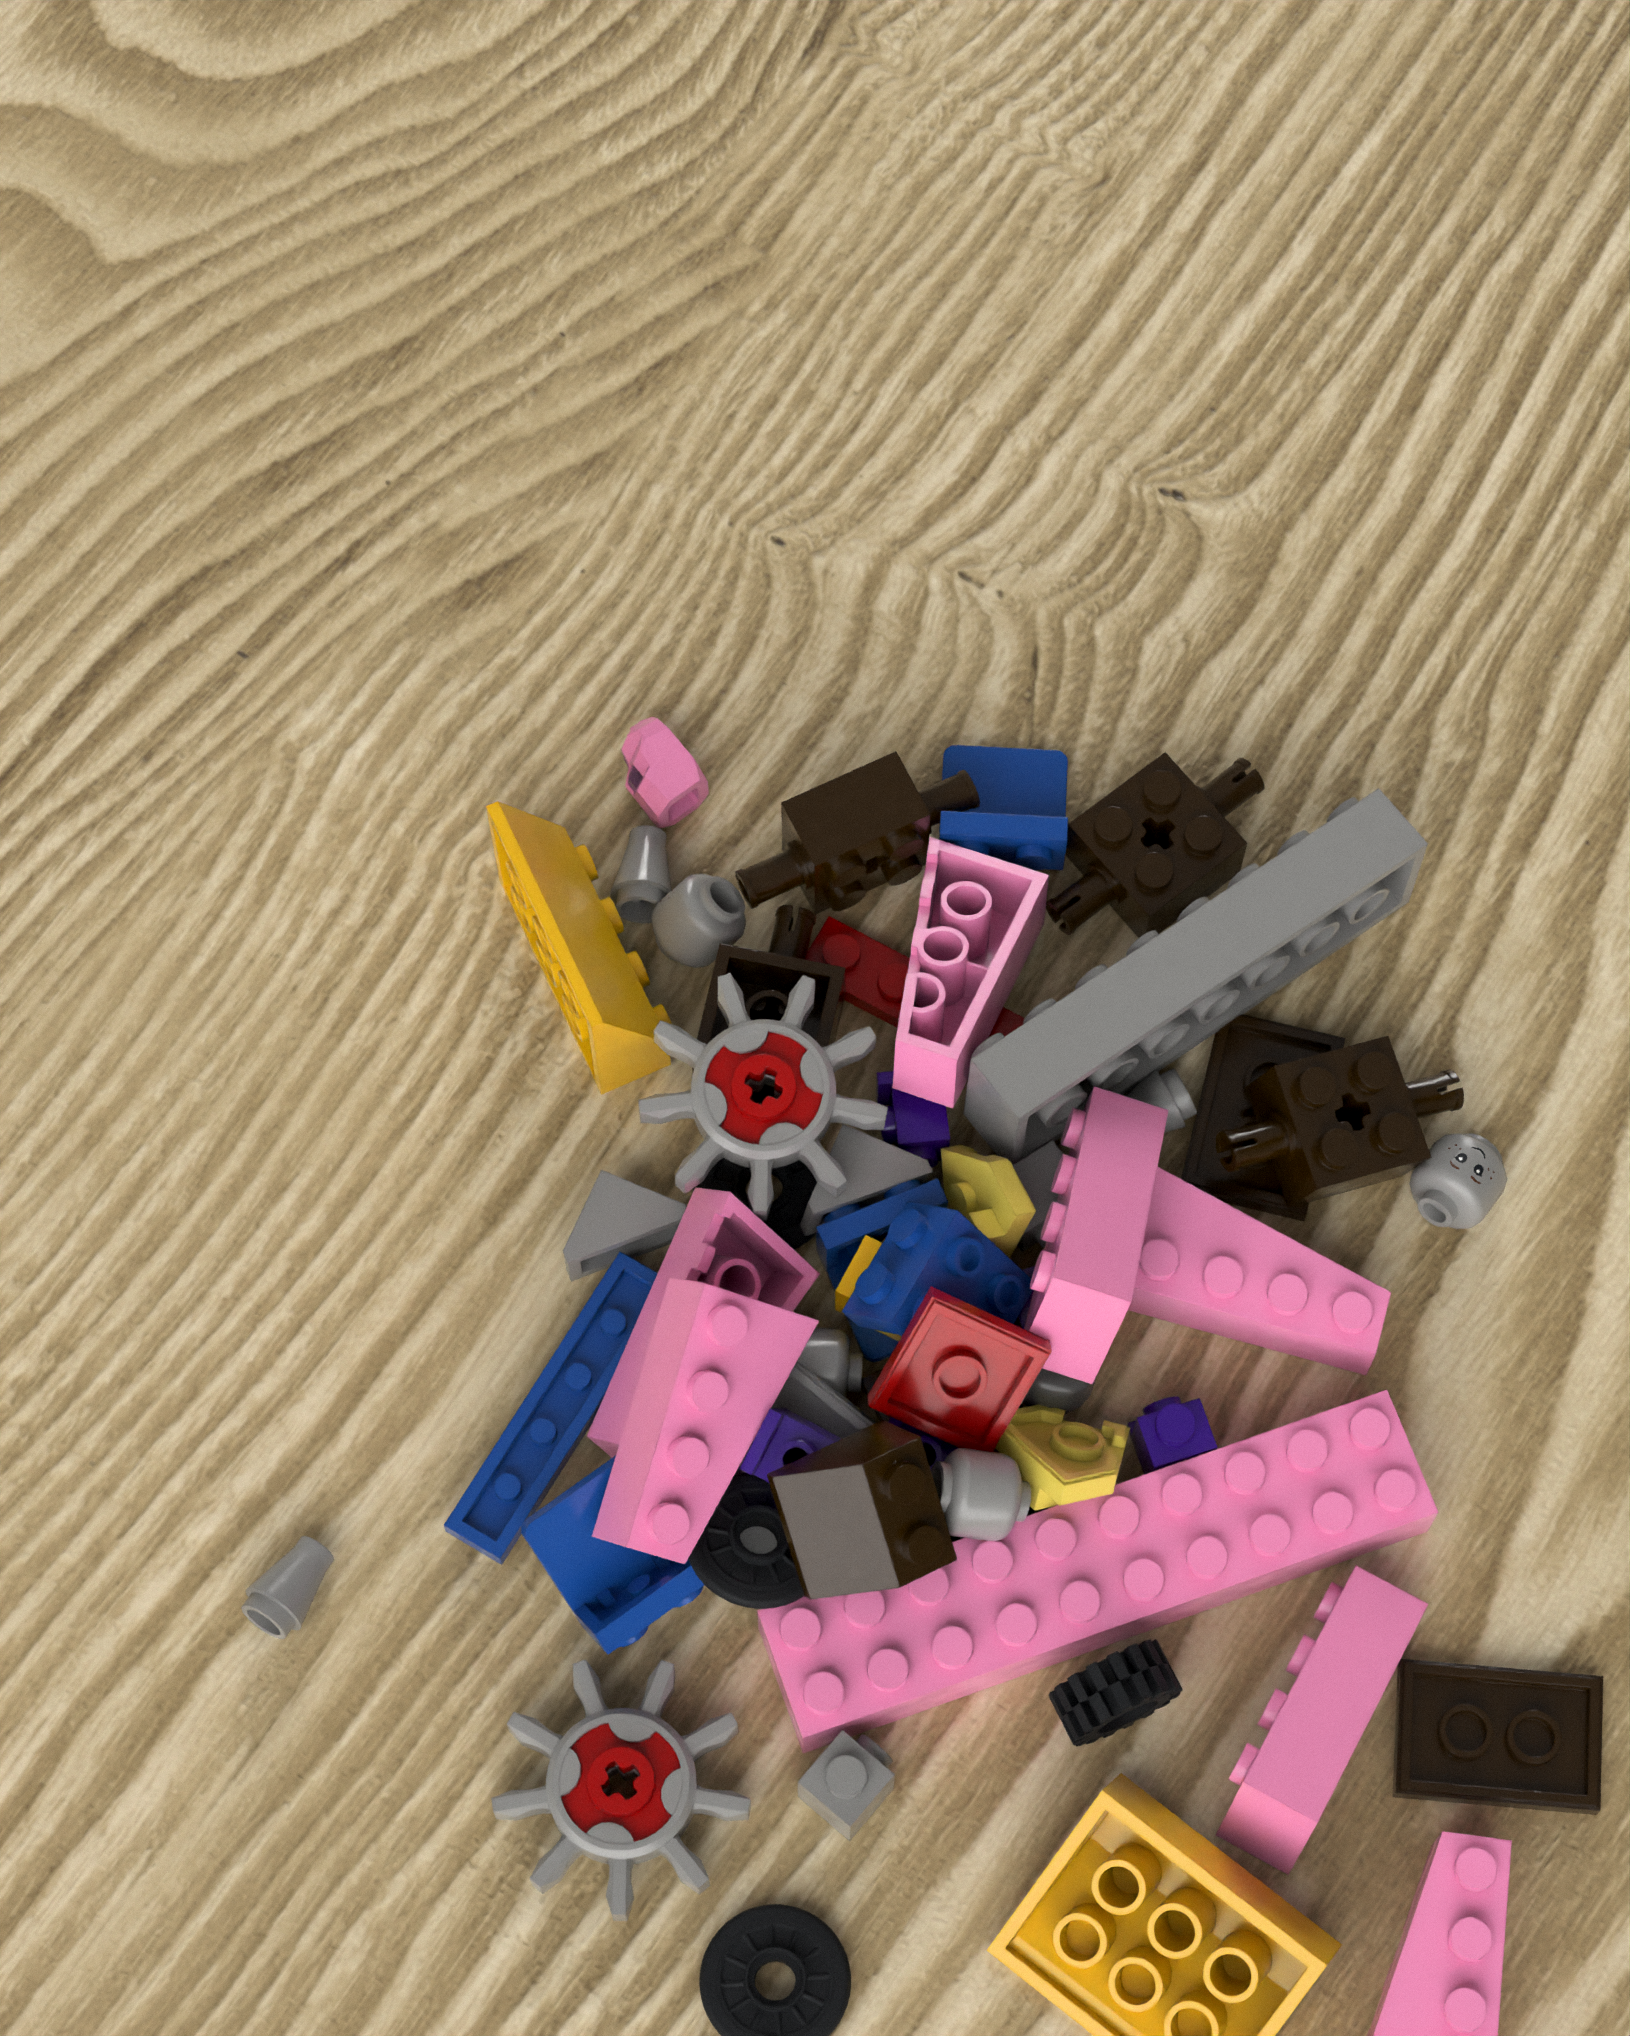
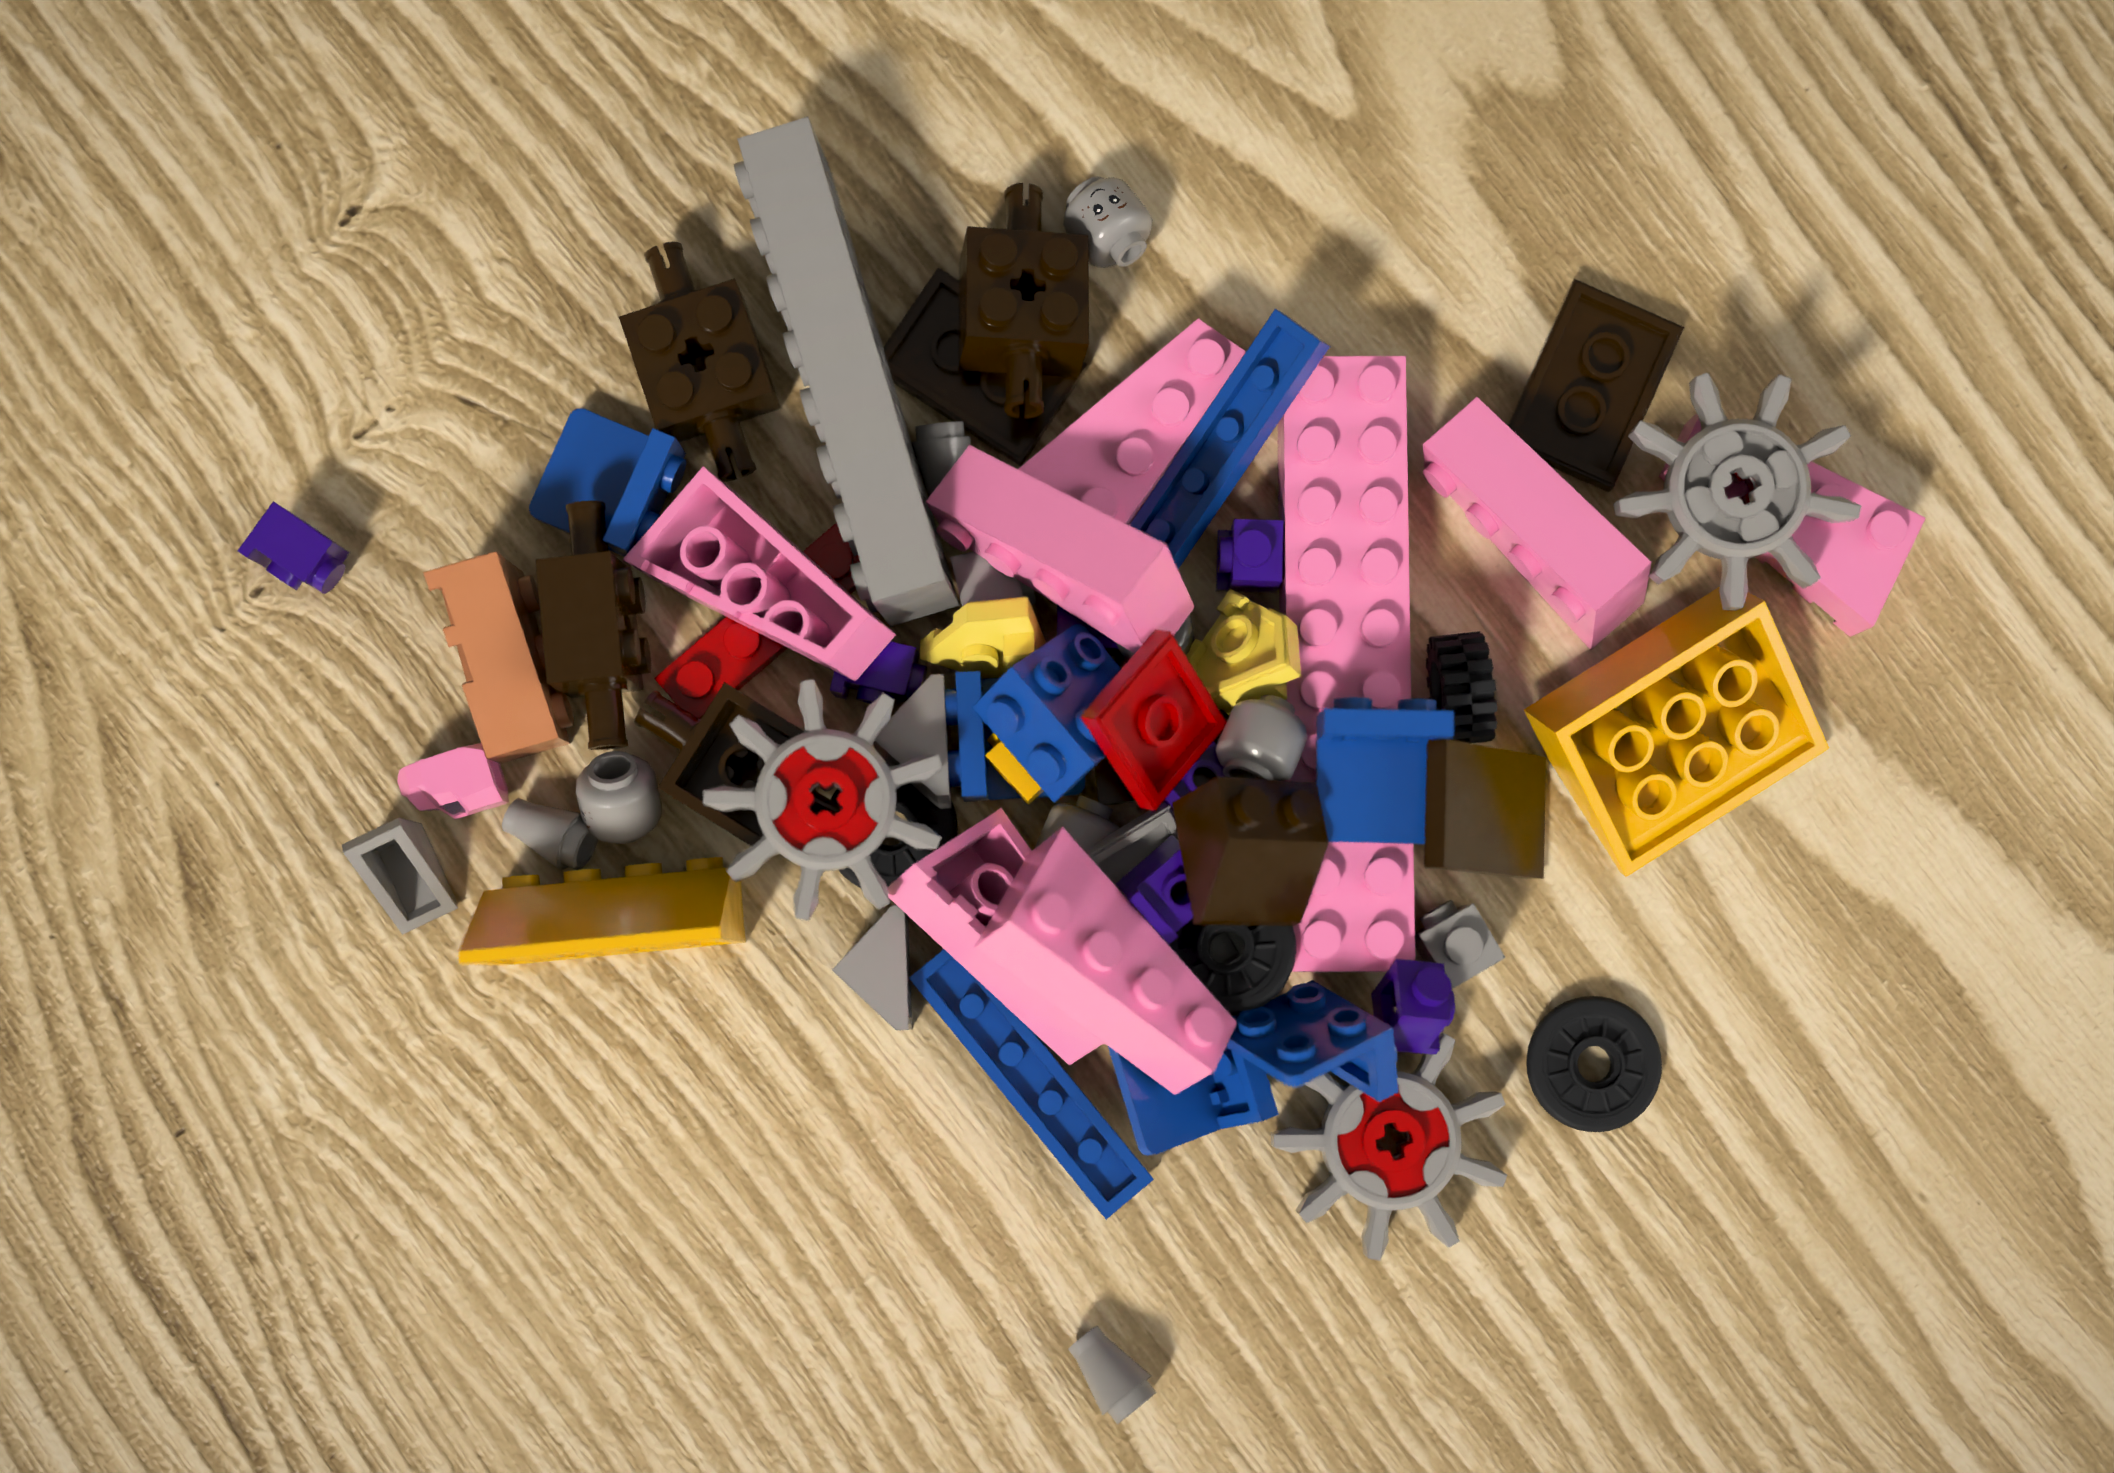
camera: 70 degrees left, 15 degrees up
none -> dark purple brick [237,501,350,594]
none -> light grey slope [342,818,458,935]
none -> nougat wedge [423,551,574,764]
none -> blue plate [1129,309,1330,569]
none -> blue bracket [1226,980,1399,1102]
none -> blue bracket [1316,697,1454,844]
none -> dark purple brick [1371,959,1455,1055]
none -> dark brown tile [1424,739,1546,879]
none -> light grey gear [1614,373,1862,610]

